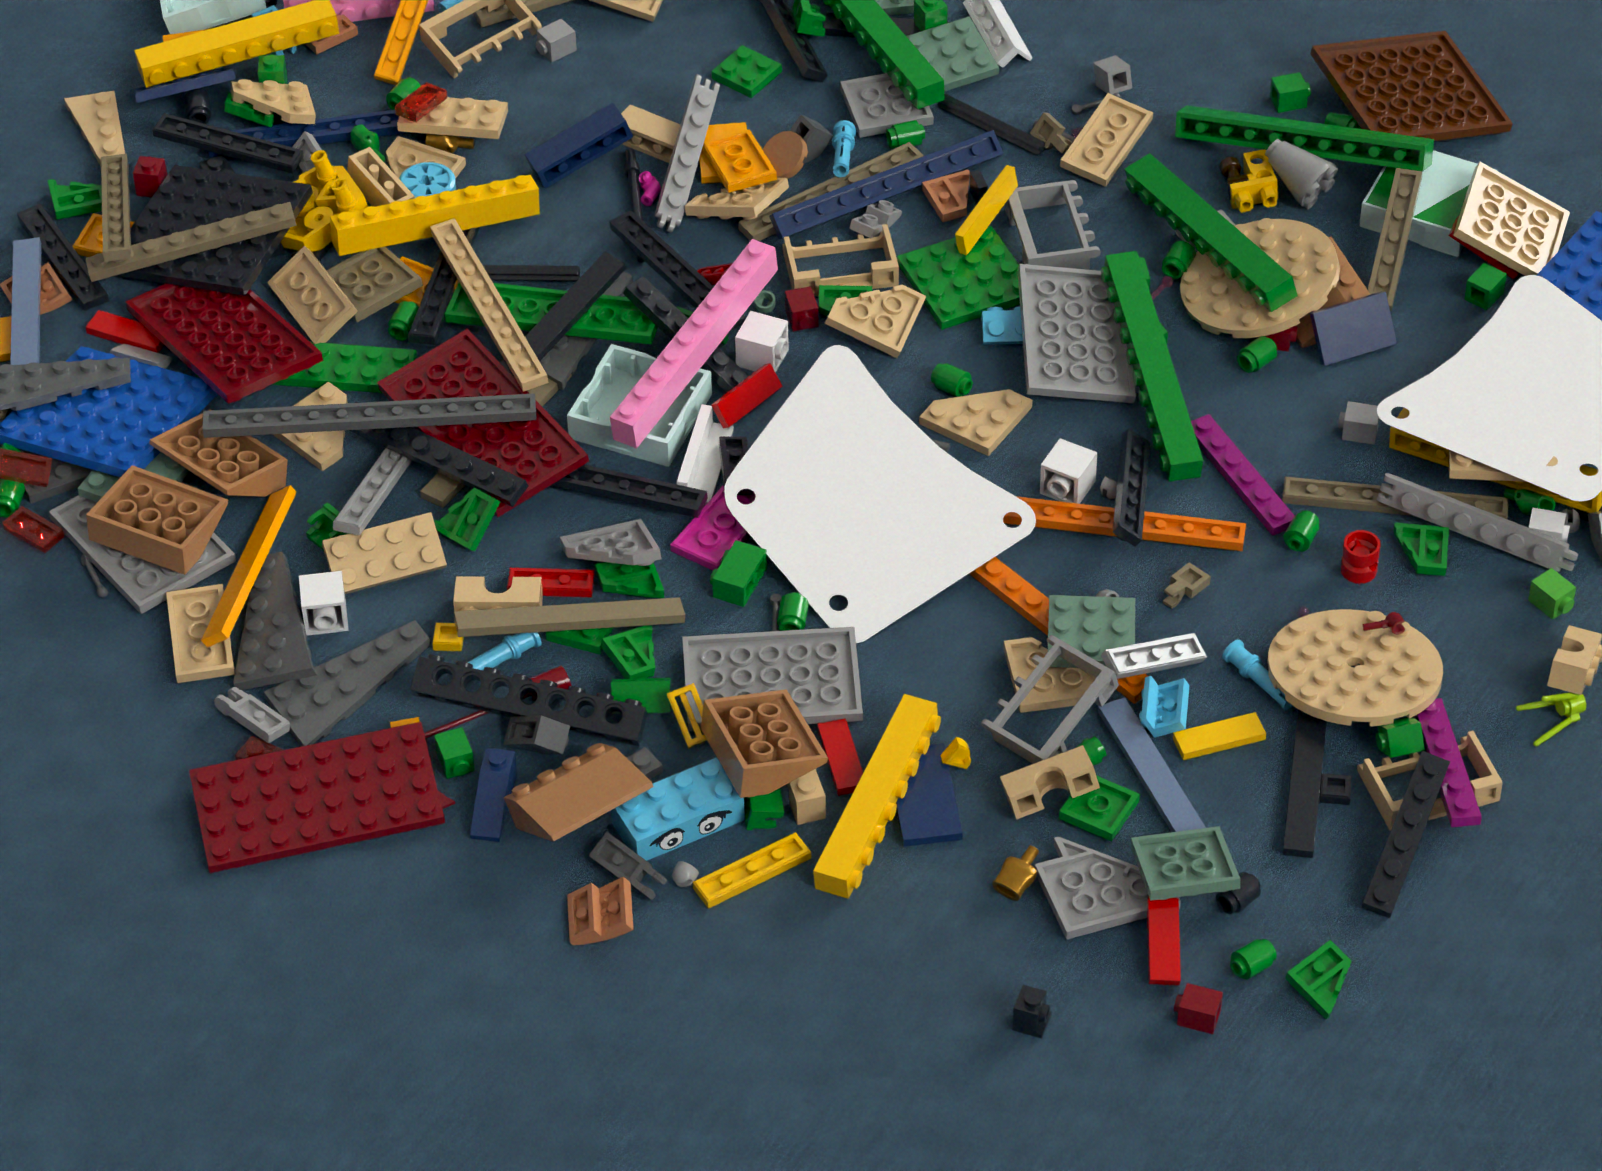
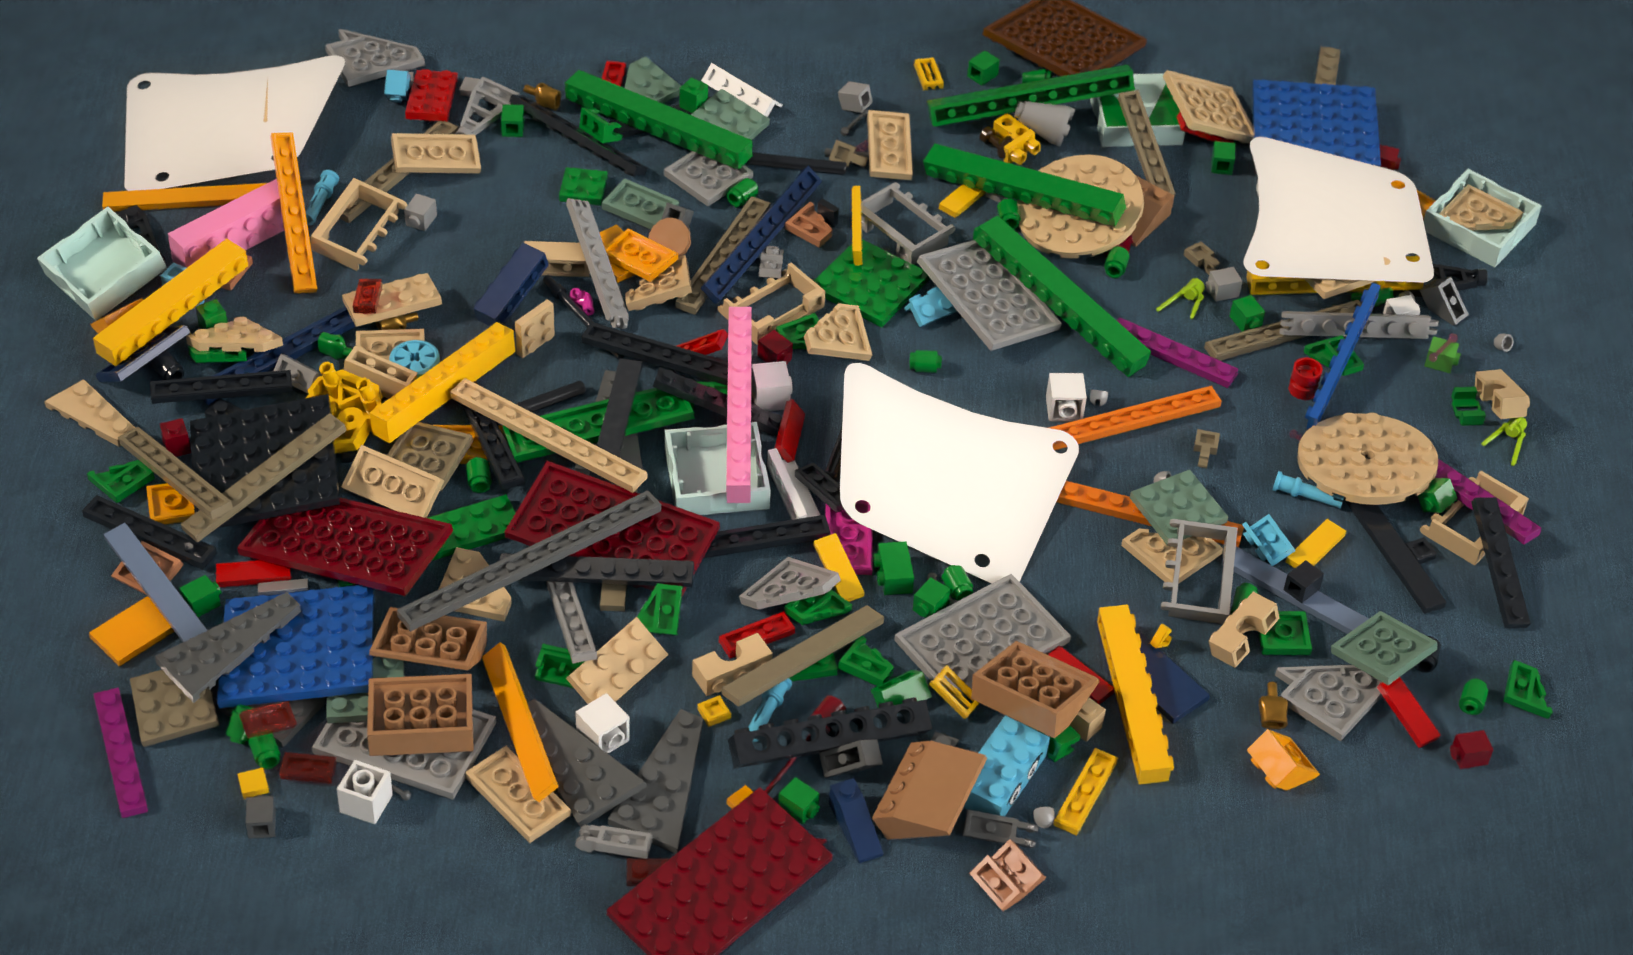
camera: 35 degrees left, 0 degrees up
green brick [386,77,422,110] -> none
medium azure pin [832,120,856,177] -> none
tan plate [919,389,1032,456] -> none
black brick [1013,985,1052,1039] -> none
light grey tile [1101,633,1207,679] -> none
black plate [1113,428,1150,547] -> none
green brick [1283,510,1319,552] -> none
dark blue tile [1310,291,1397,366] -> none
dark red hand [1362,612,1405,635] -> none
none -> green brick [179,575,221,617]
none -> white head [337,760,393,824]
none -> tan plate [515,299,555,358]
none -> sand green plate [602,178,679,229]
none -> yellow tile [814,533,865,602]
none -> green brick [912,577,950,618]
none -> yellow tile [914,58,944,91]
none -> yellow tile [939,184,986,218]
none -> lime plant [1156,278,1205,319]
none -> dark tan plate [1184,242,1220,275]
none -> green brick [1229,295,1265,332]
none -> light orange slope [1247,729,1320,790]
none -> black brick [1283,560,1324,604]
none -> blue plate [1305,282,1381,429]
none -> hinge [1429,333,1458,362]
none -> green piece [1451,387,1486,426]

